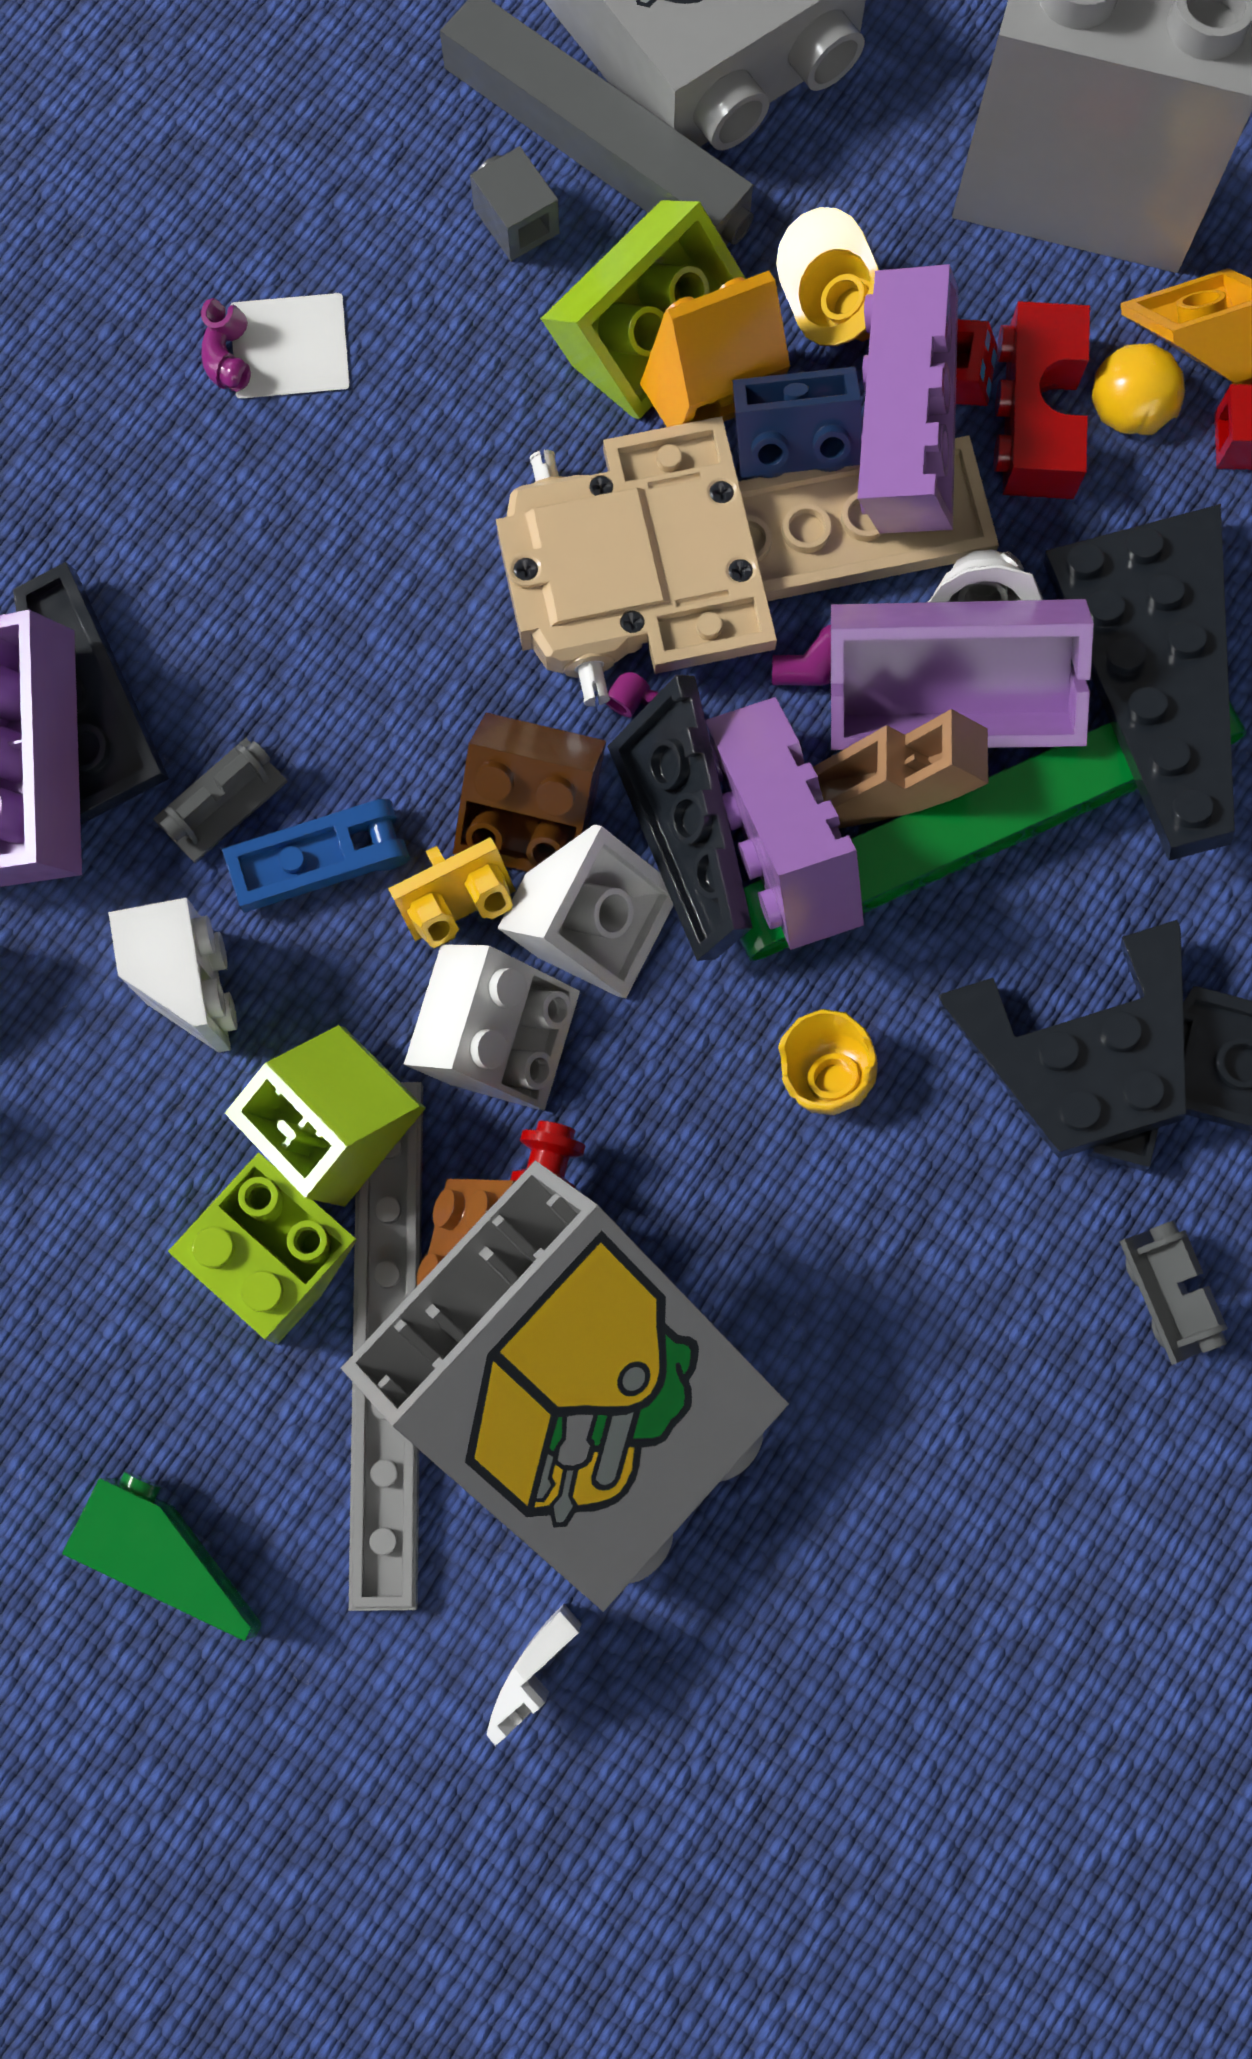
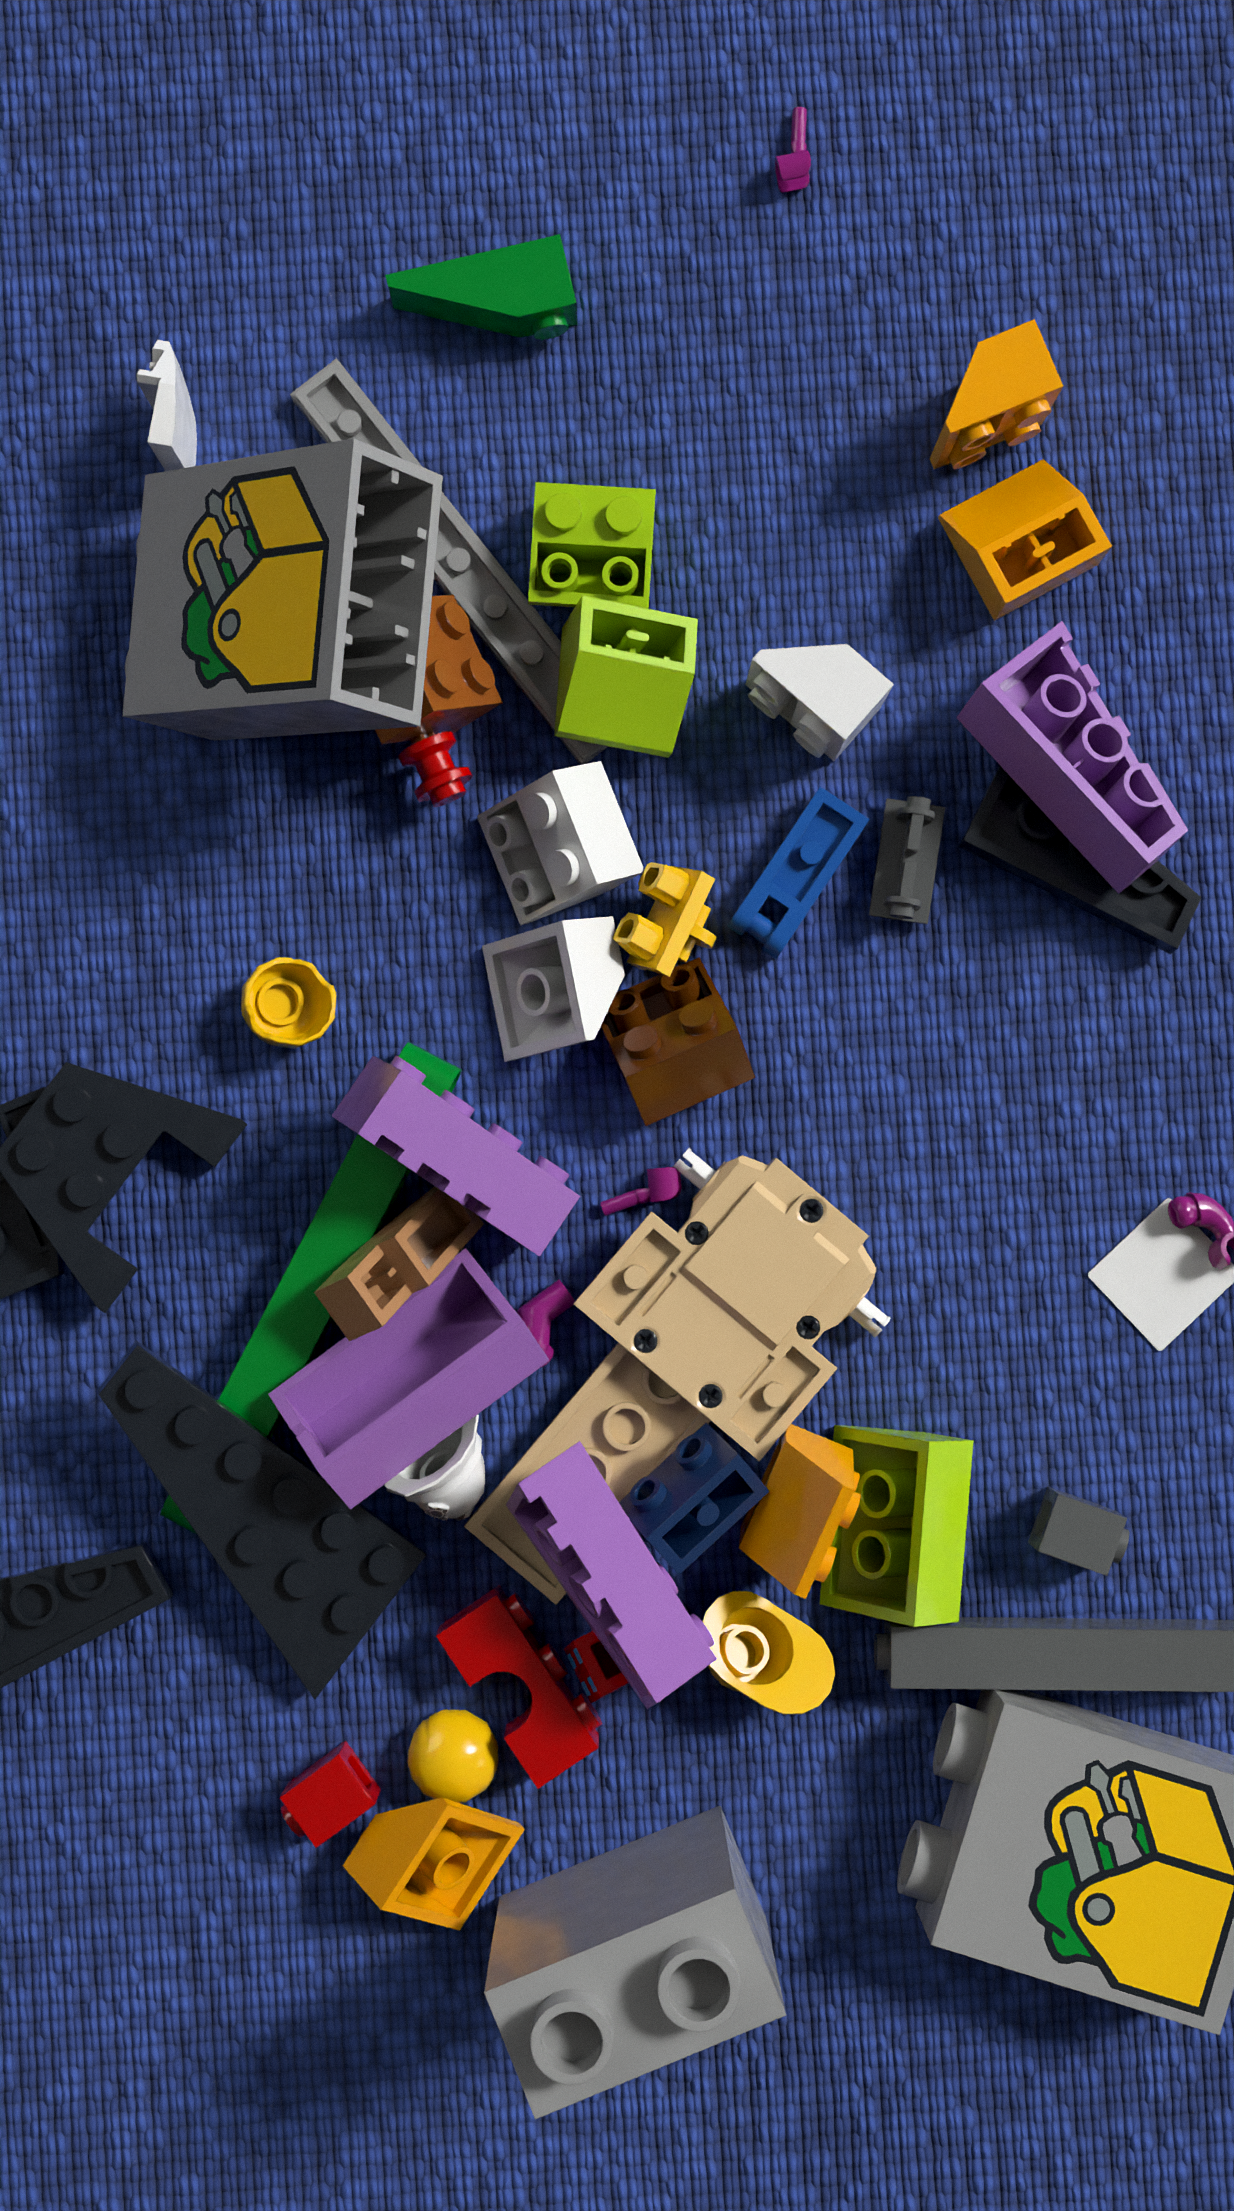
camera: 140 degrees right, 10 degrees up
black wing [607,675,753,961] -> none

